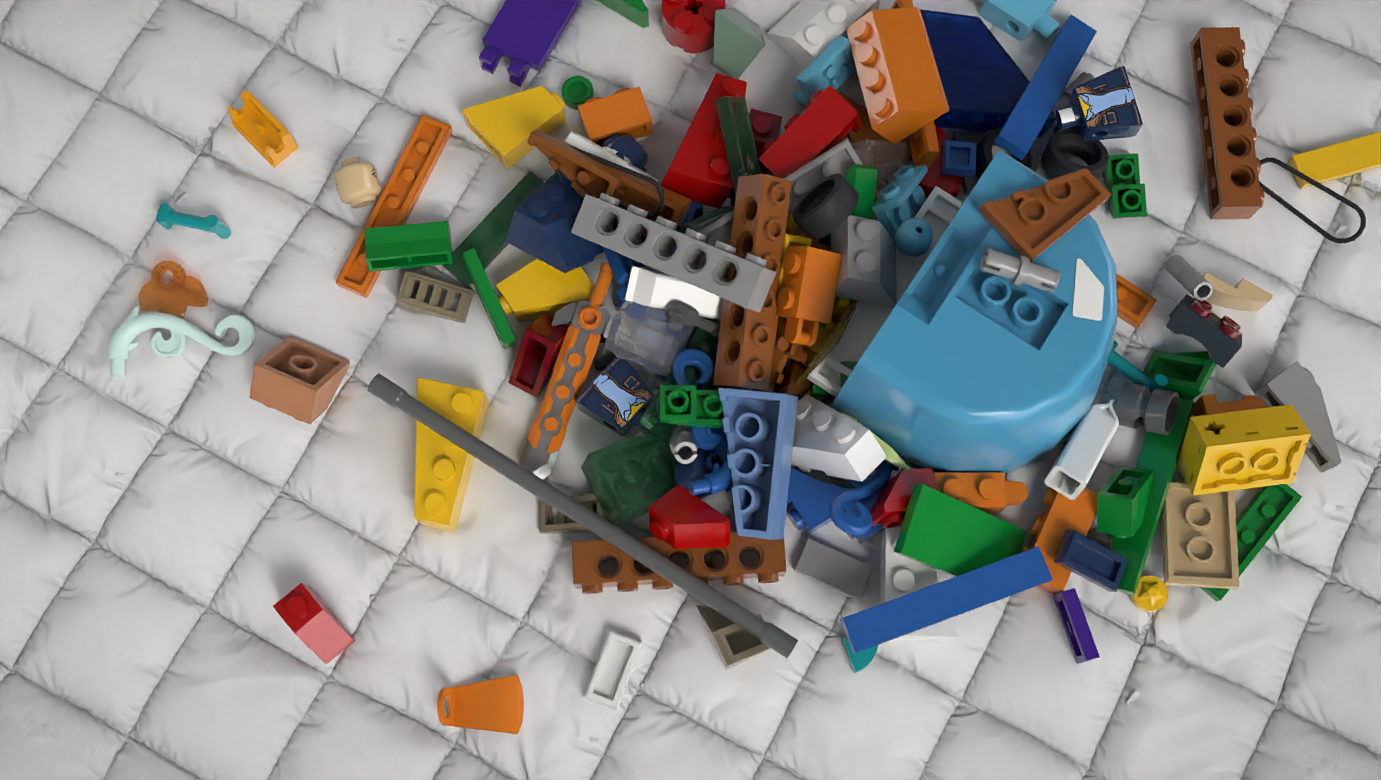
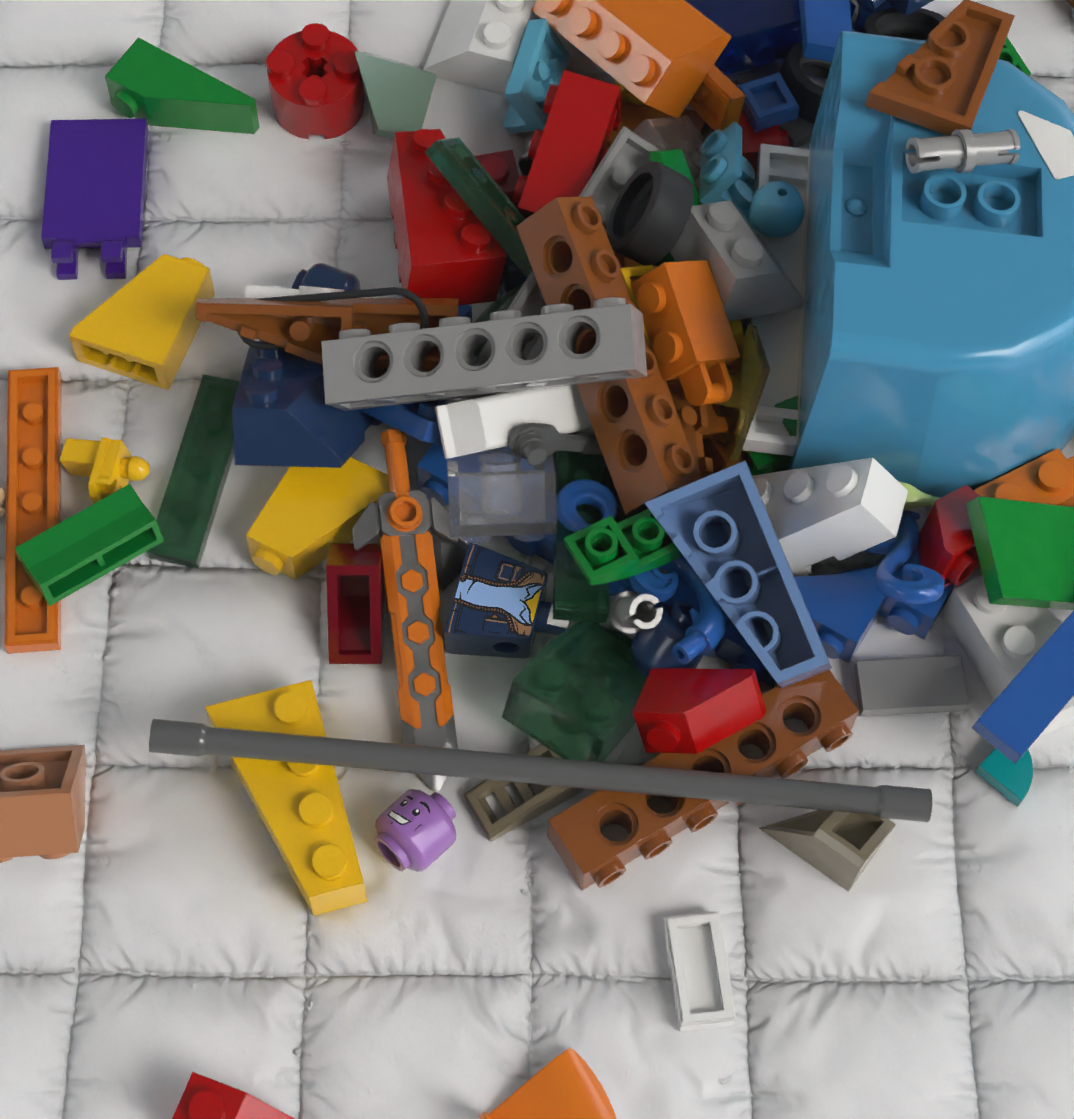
camera: 30 degrees left, 10 degrees down
dark tan slope [397,271,474,323] -> none
green tile [462,248,516,350] -> none
green tile [562,76,594,110] -> none
orange brick [578,86,653,147] -> none
none -> yellow piece [60,437,150,504]
none -> medium lavender head [374,789,457,872]

